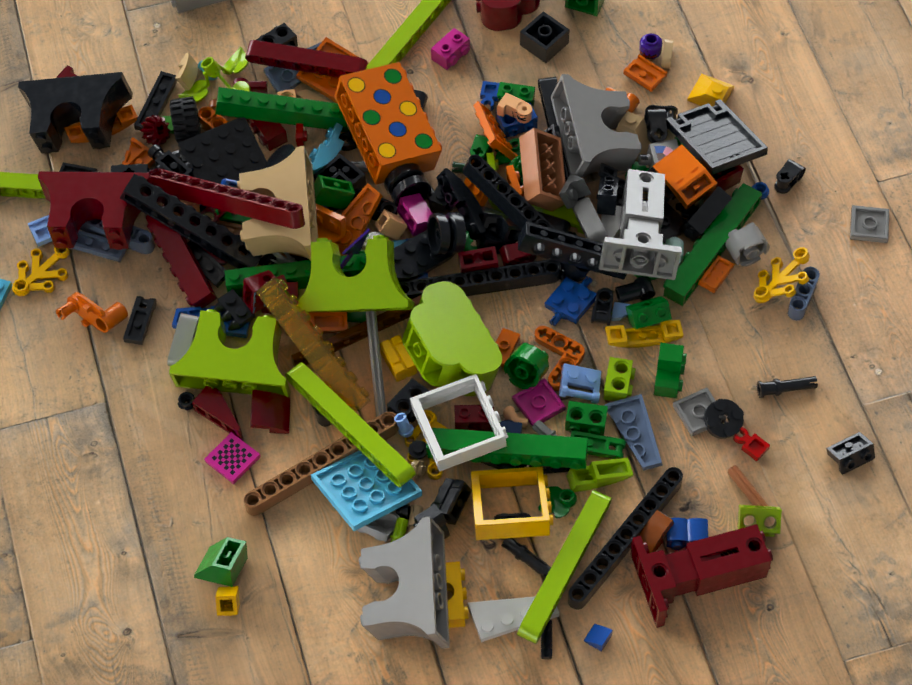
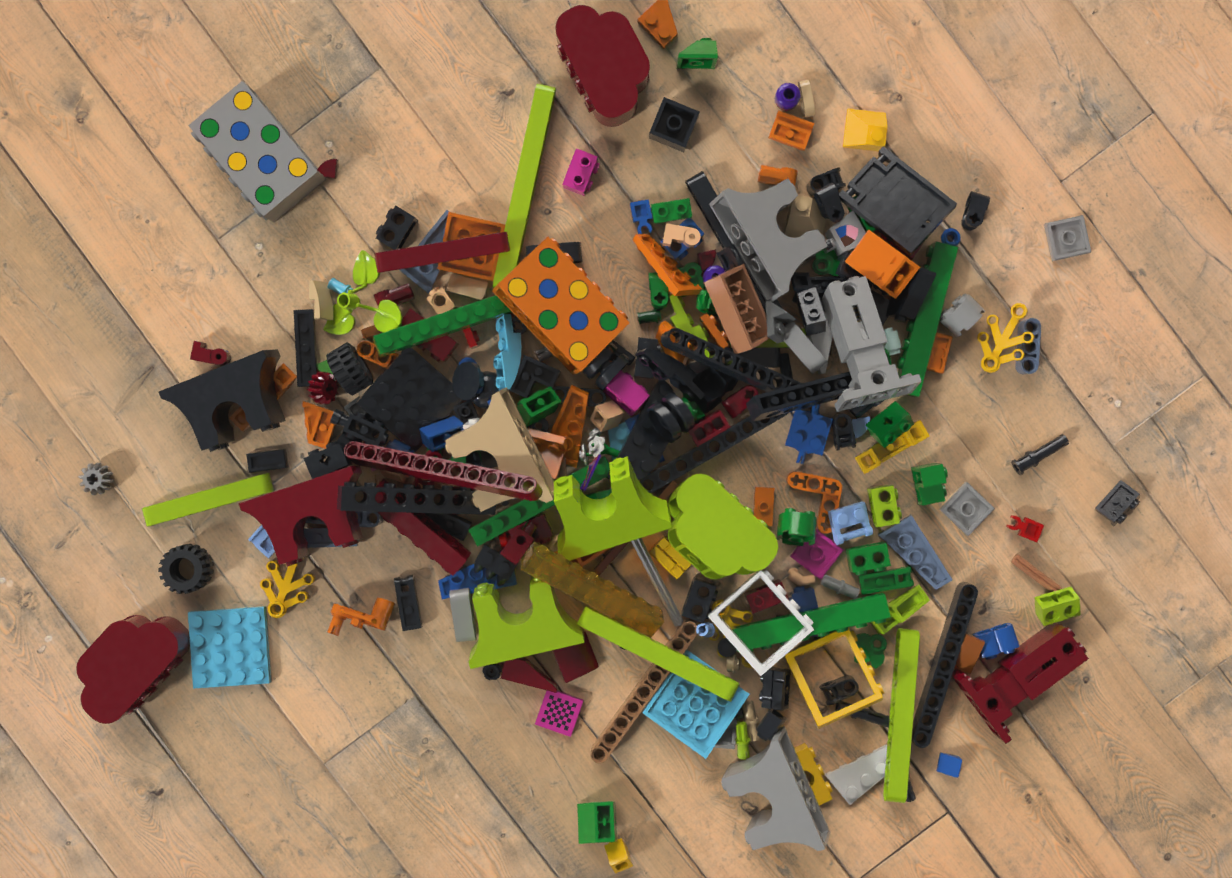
camera: 20 degrees left, 30 degrees up
black plate [703,399,744,439] -> none

